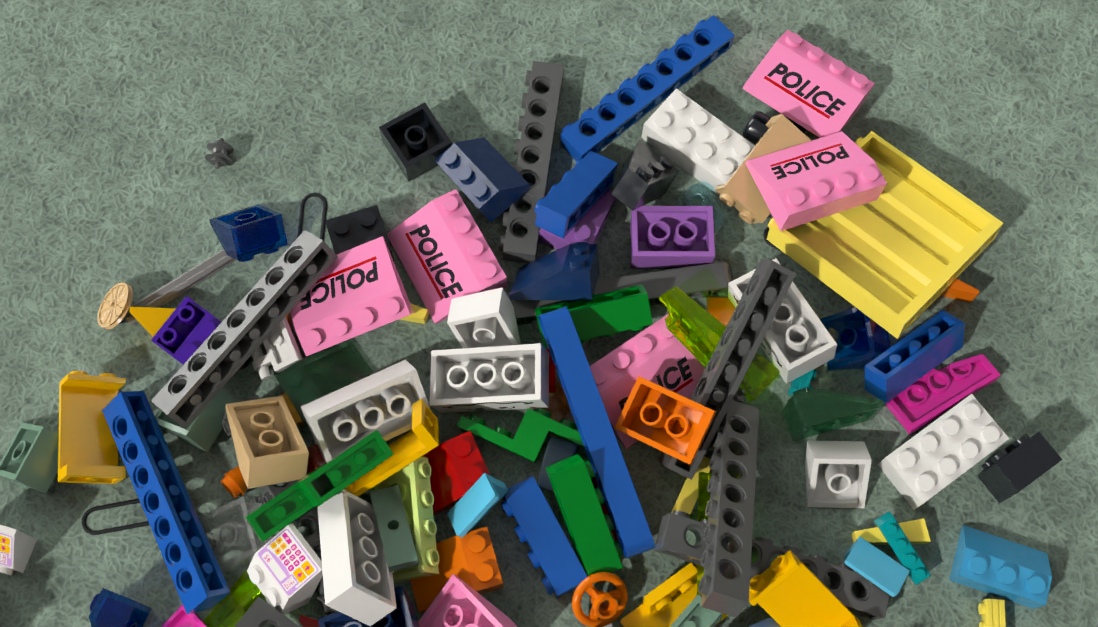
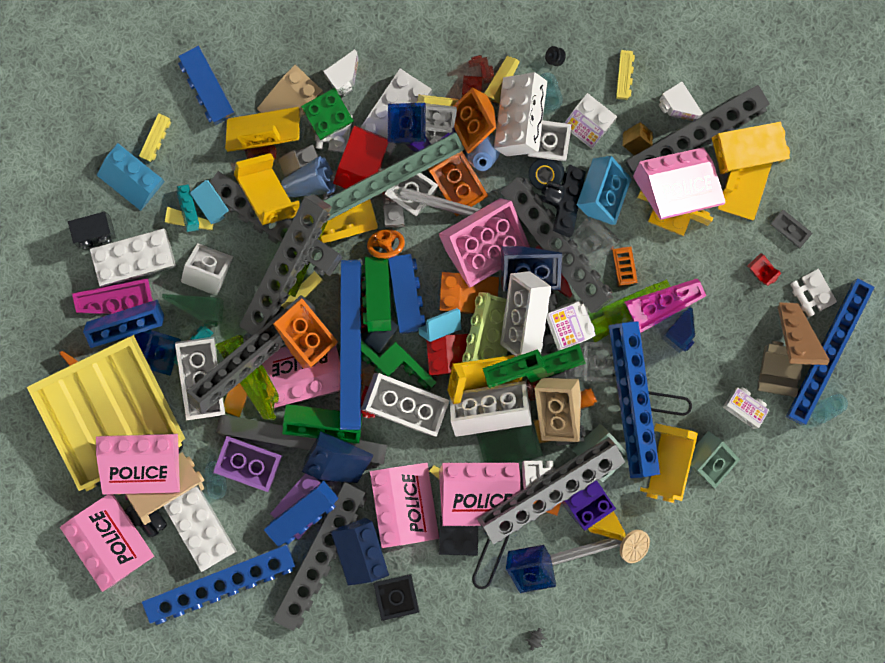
camera: 155 degrees left, 15 degrees up
sand green tile [370,485,419,572] -> none
white slope [447,287,521,348] -> none
black wedge [612,140,680,211] -> none

